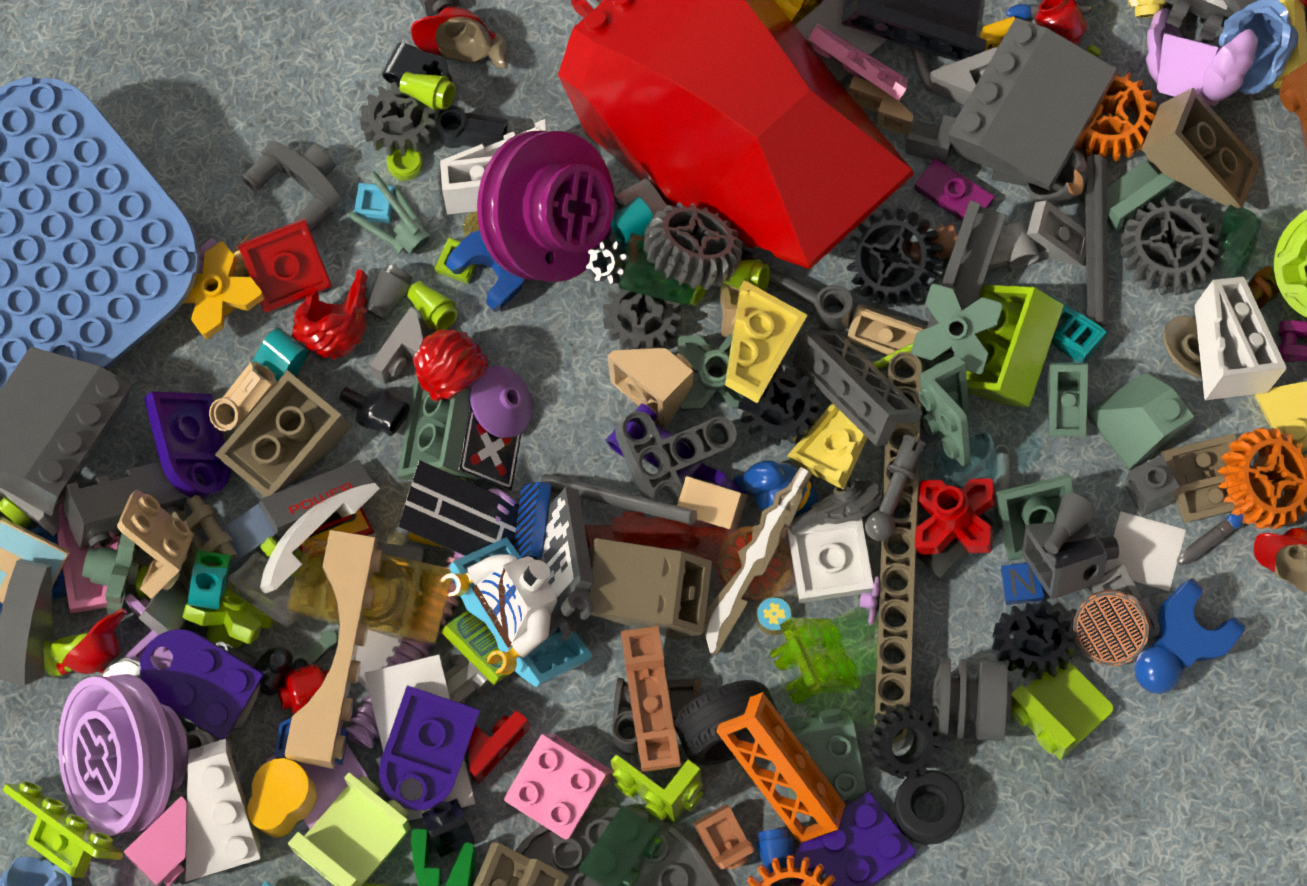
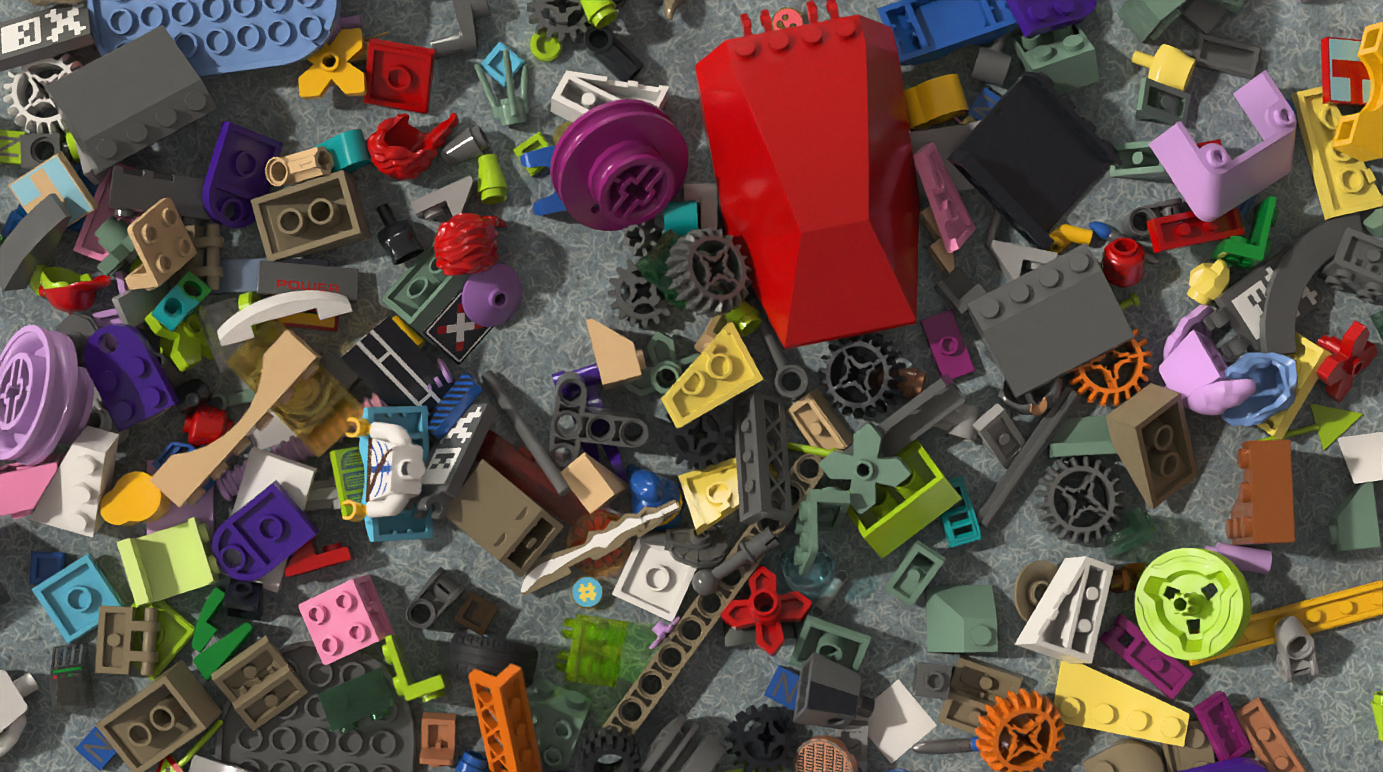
camera: 25 degrees right, 15 degrees up
nougat slope [621,626,681,772] -> none
dark grey cone [1044,493,1095,554] -> none

